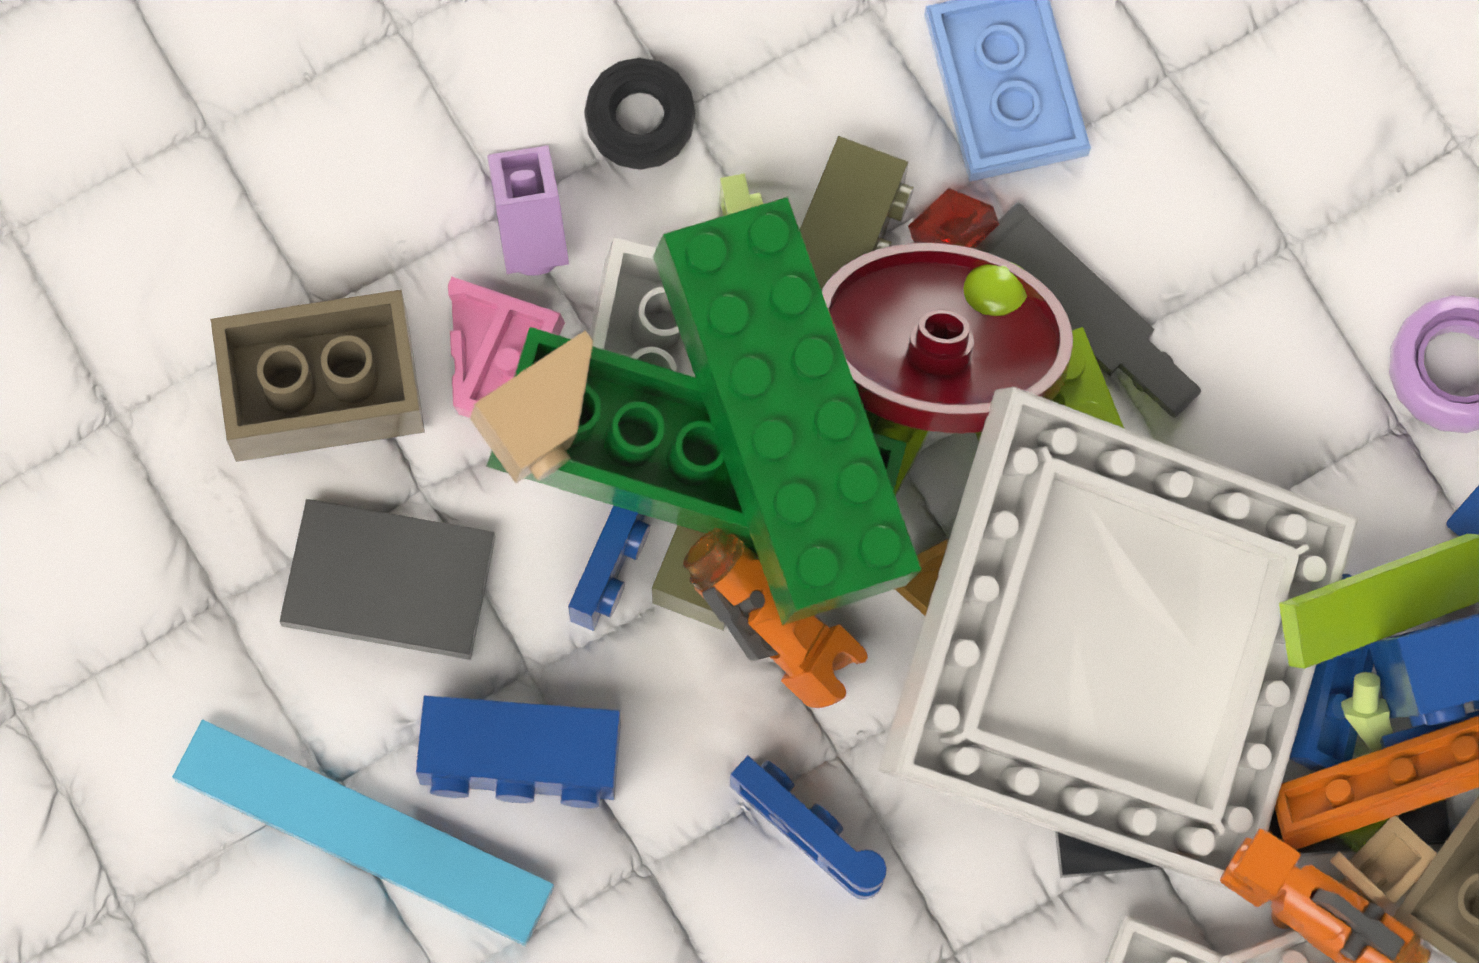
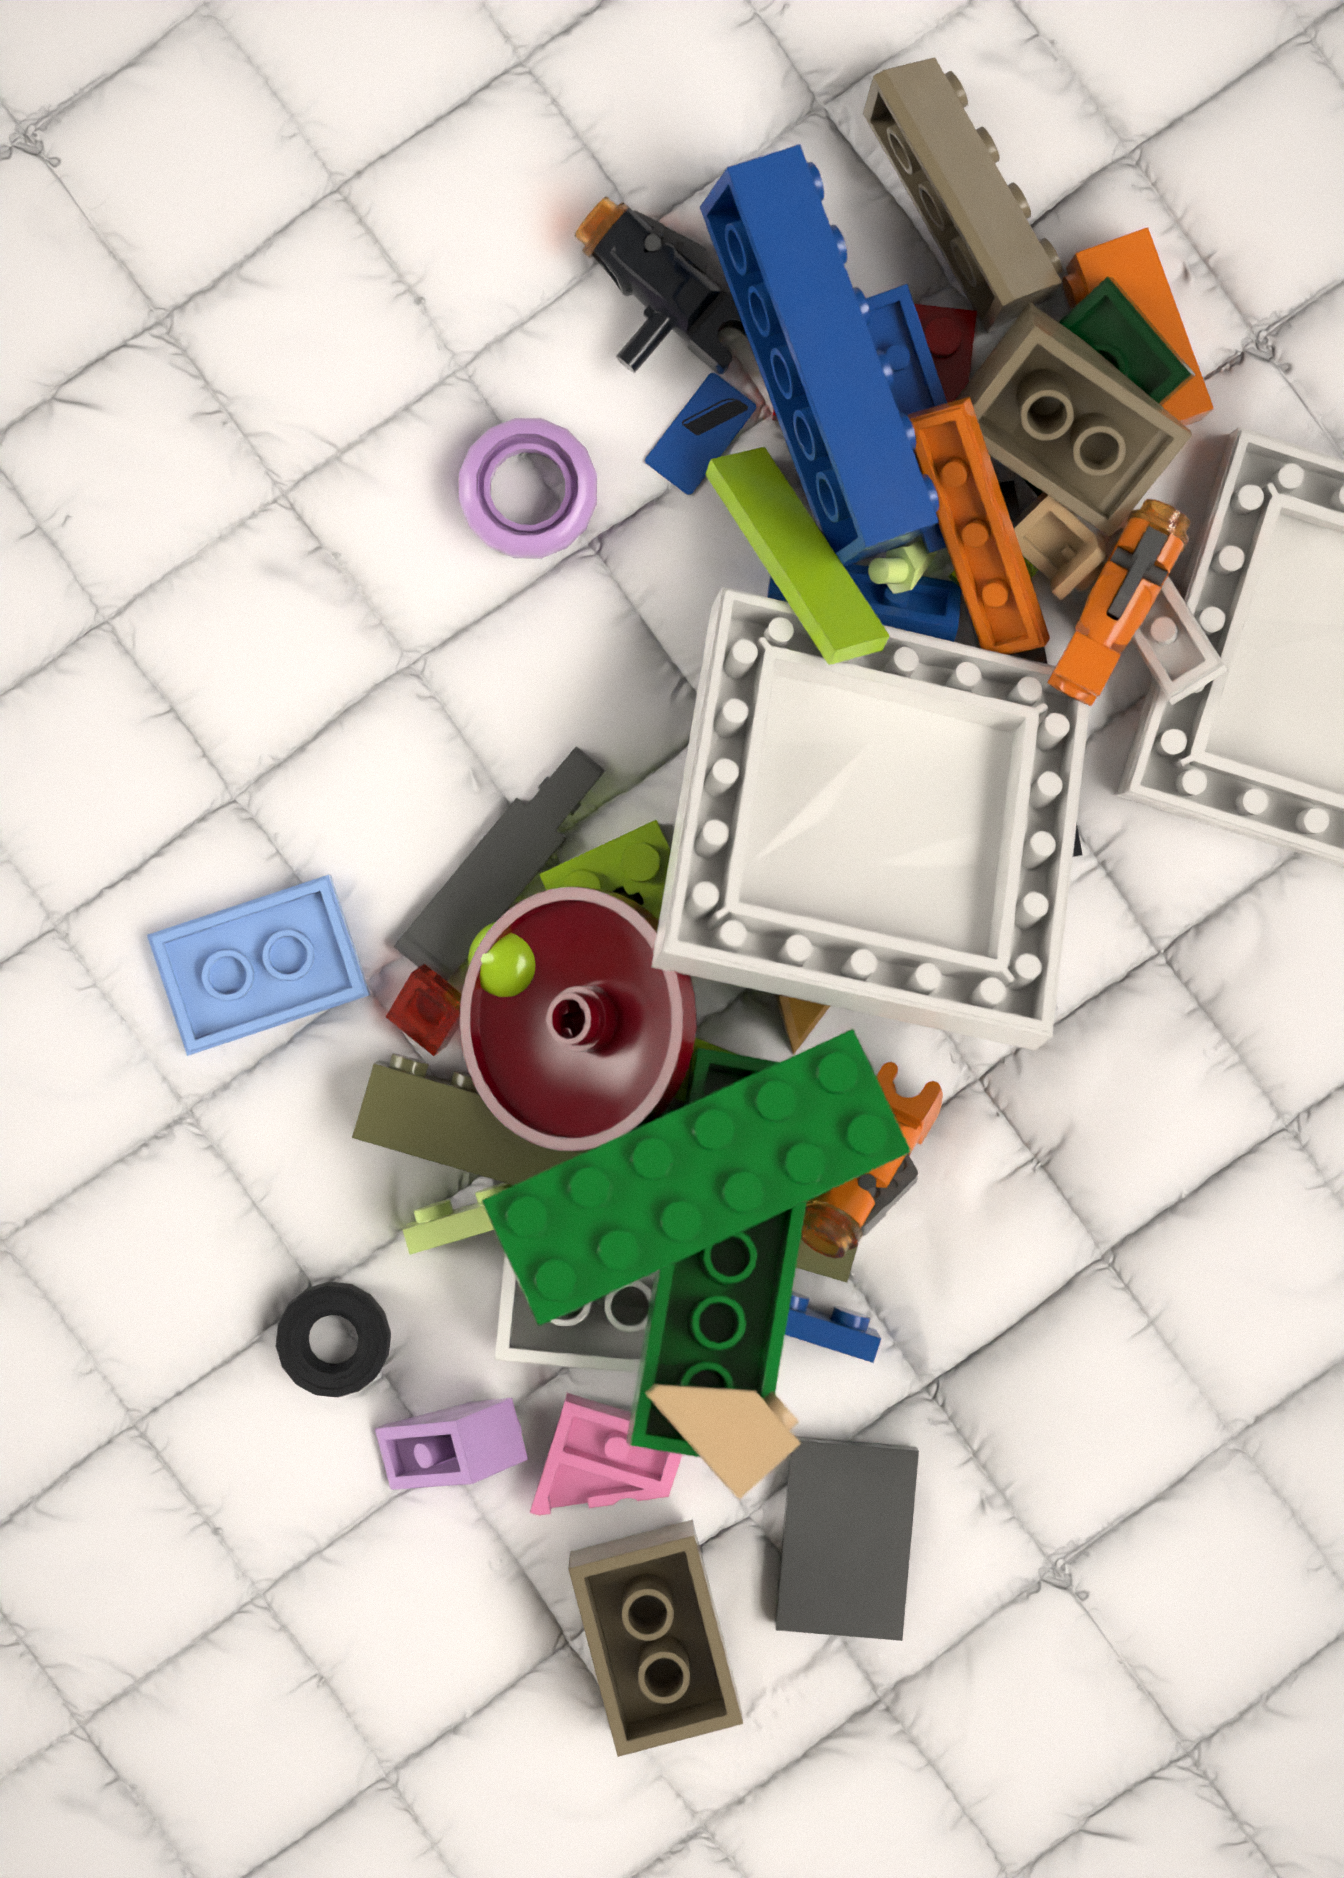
camera: 90 degrees left, 15 degrees up
medium azure tile [172,719,554,947] -> none
blue brick [416,695,621,808] -> none
blue plate [730,755,887,900] -> none

